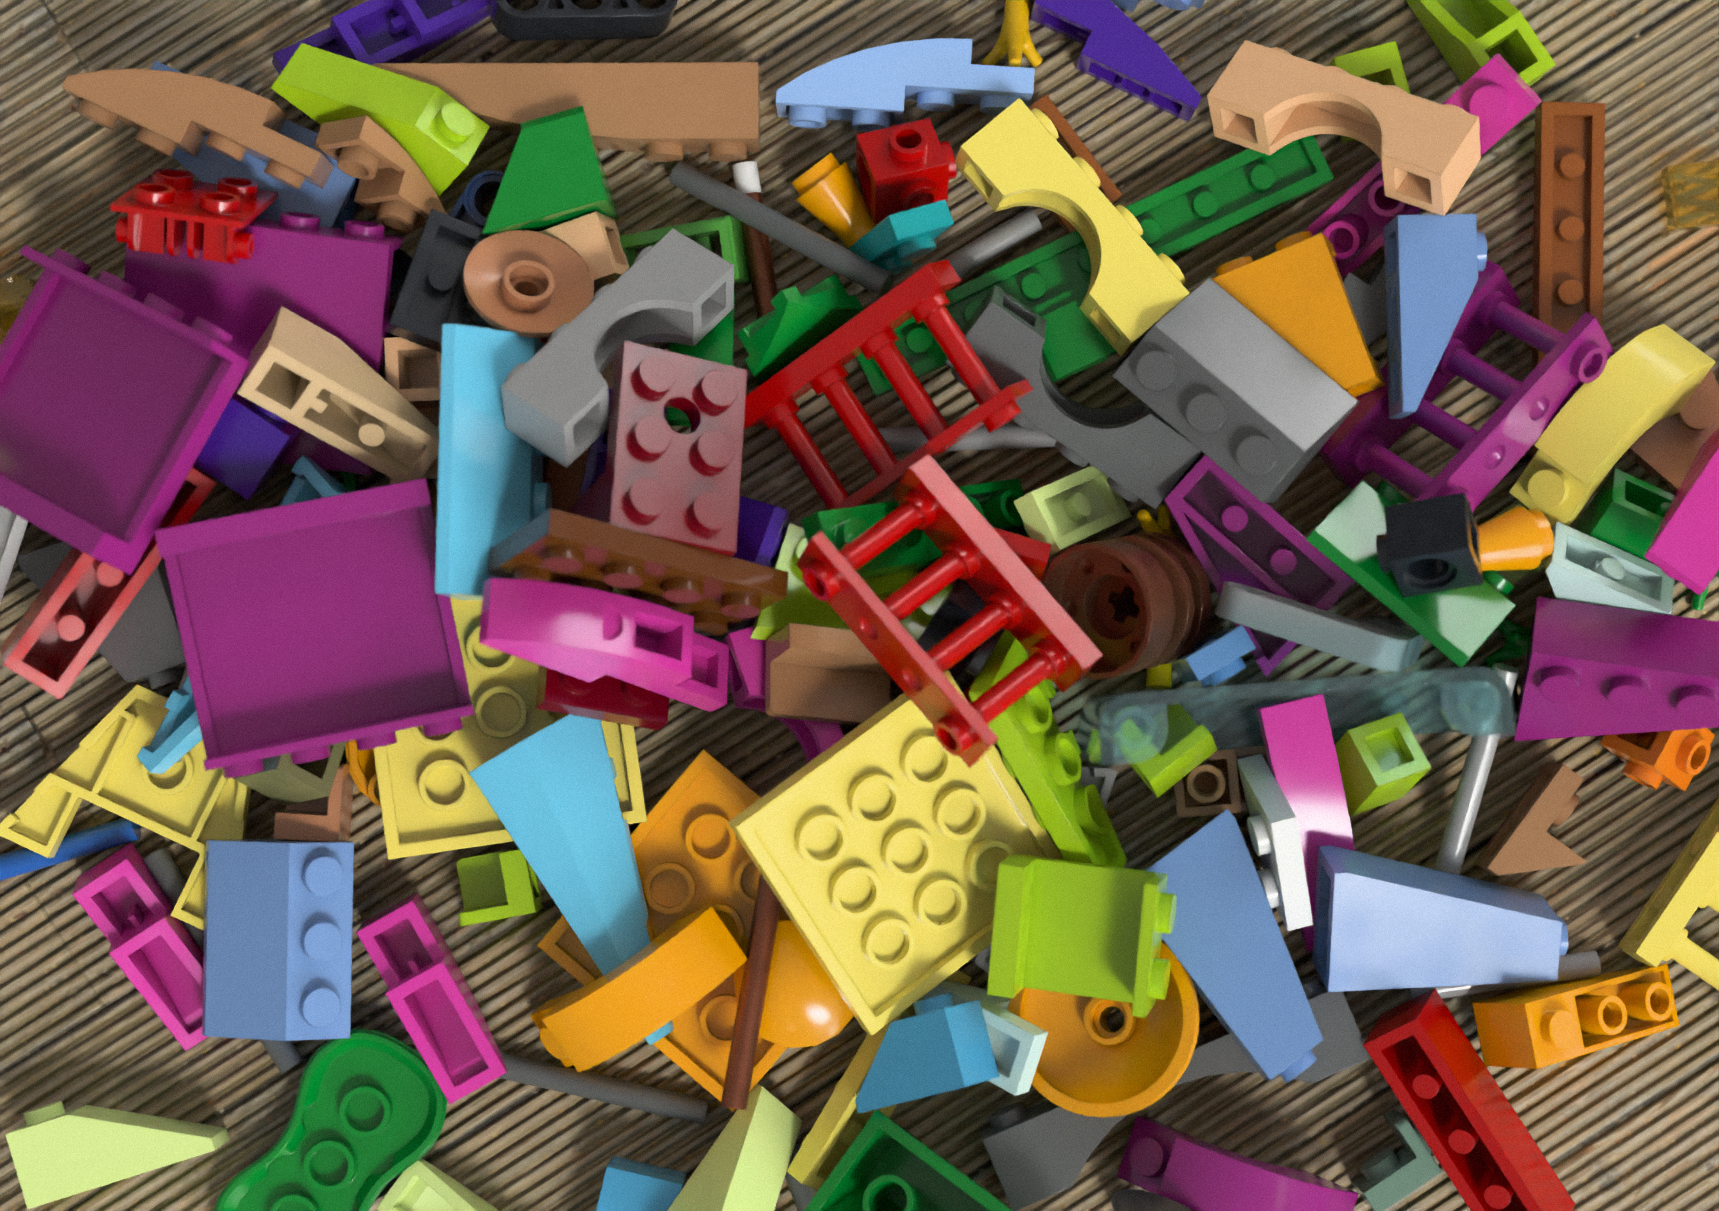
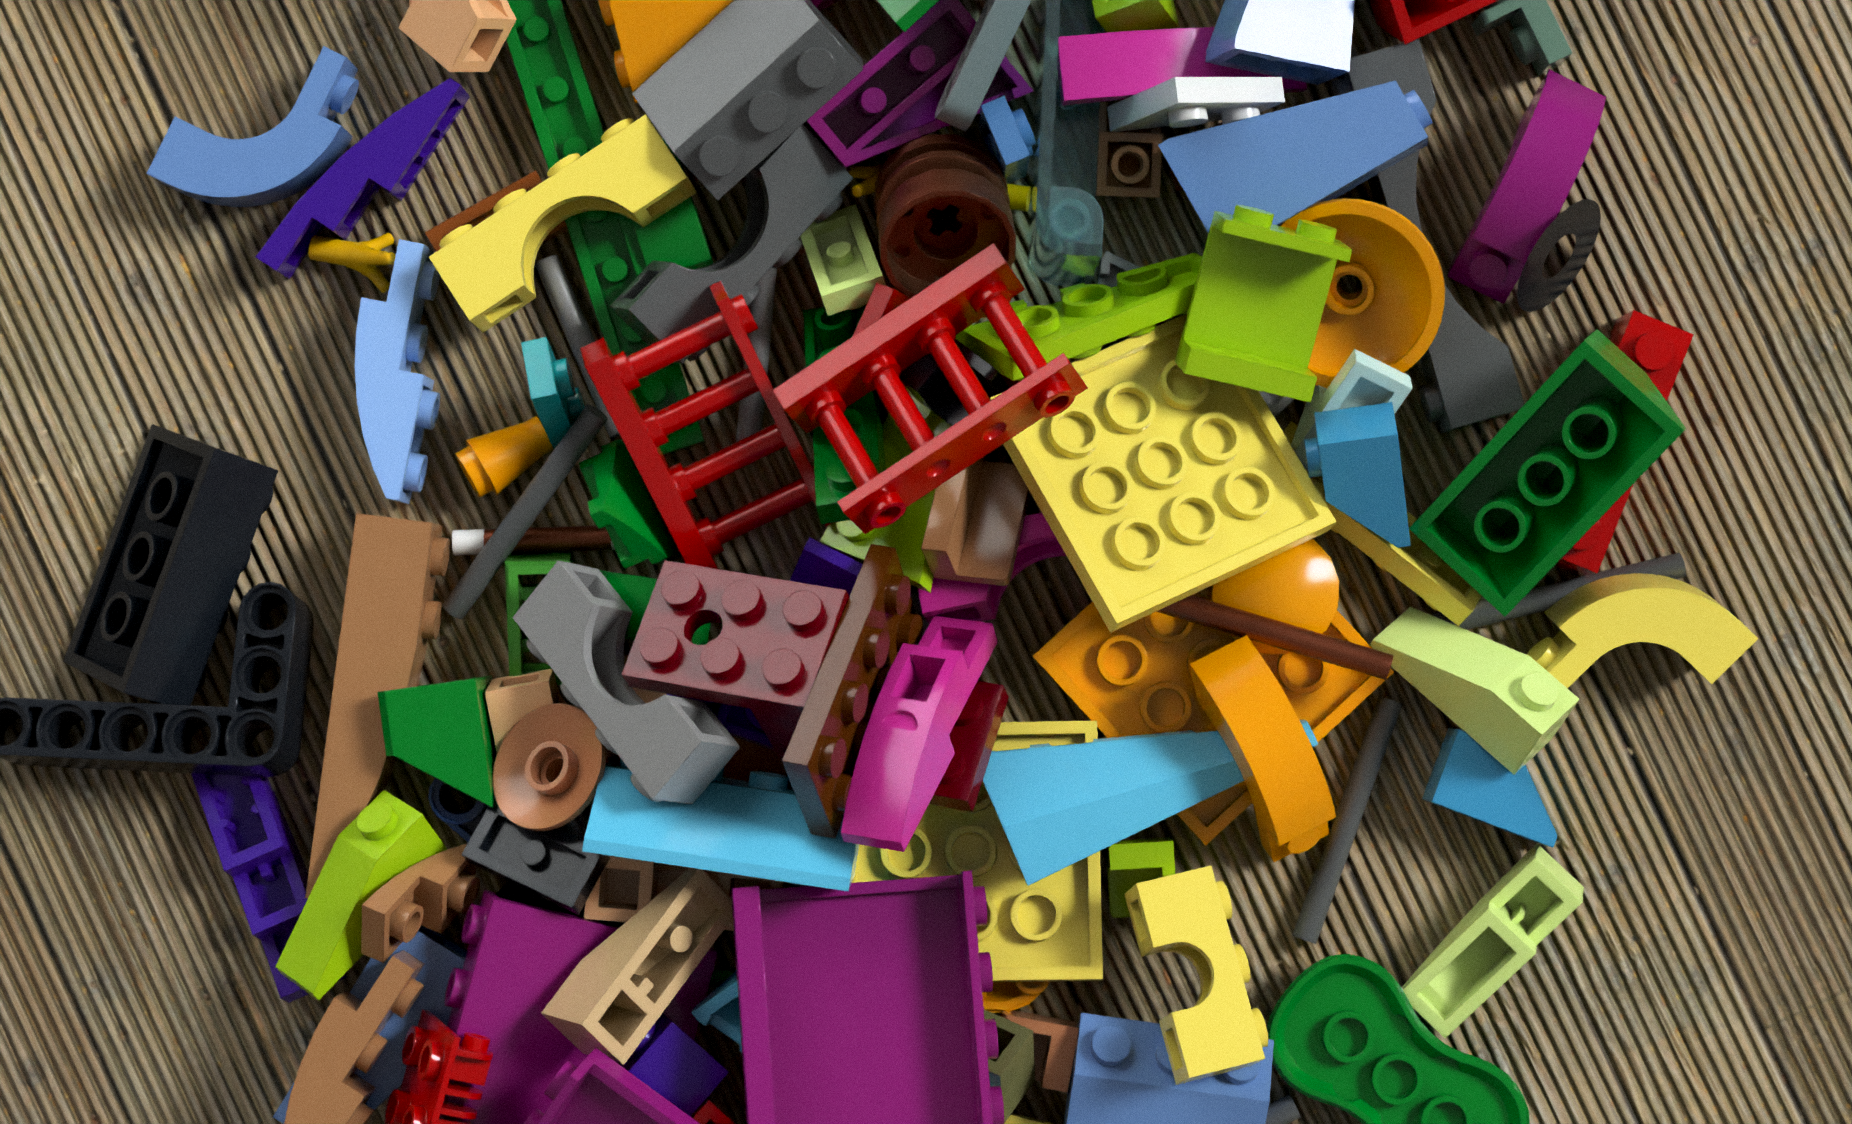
camera: 75 degrees left, 0 degrees up
dark pink slope [356,892,508,1104] -> none
red brick [856,118,957,224] -> none
lime panel [1109,702,1218,798] -> none
none -> light yellow arch [1124,866,1268,1085]

